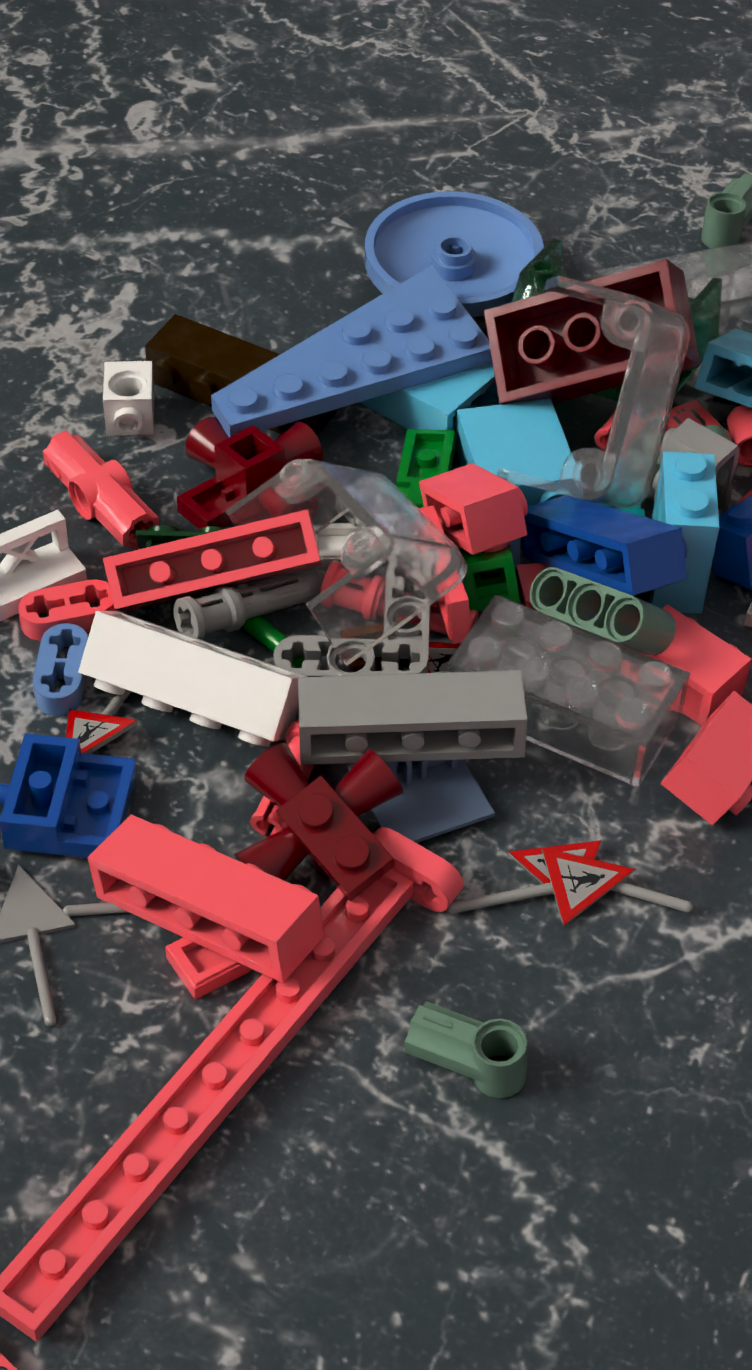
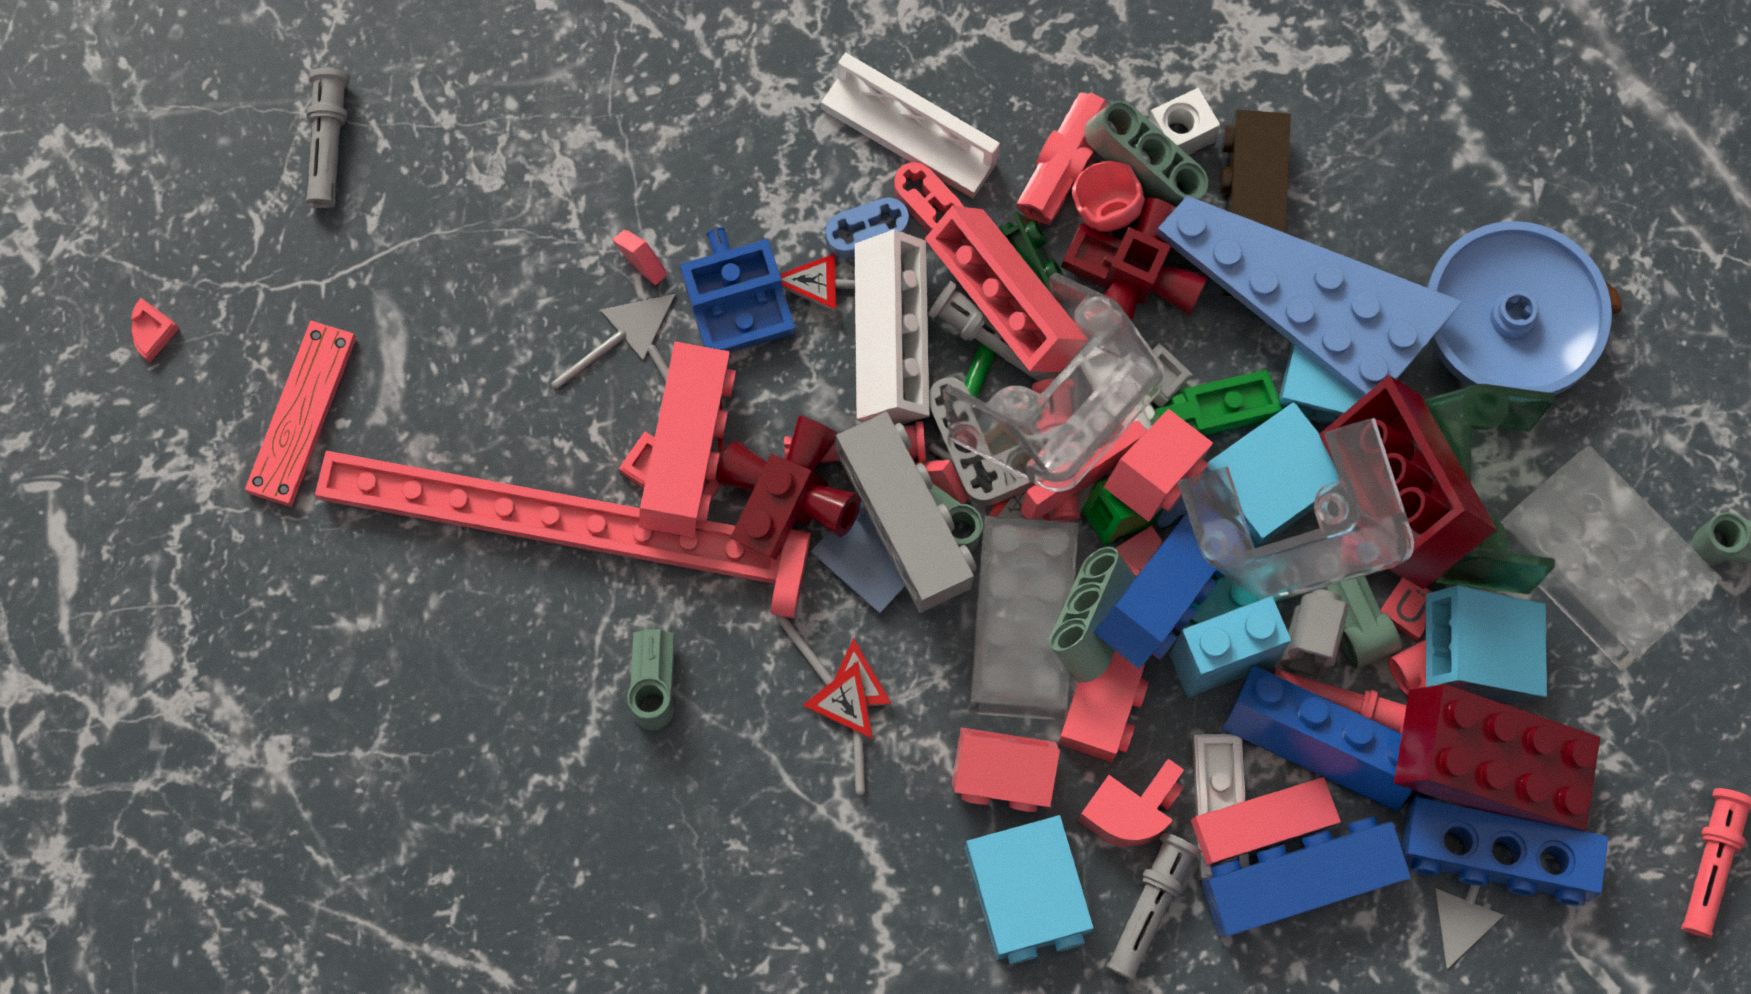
camera: 65 degrees right, 25 degrees up
none -> coral hair [1072,160,1145,232]
none -> sand green beam [1084,101,1208,208]

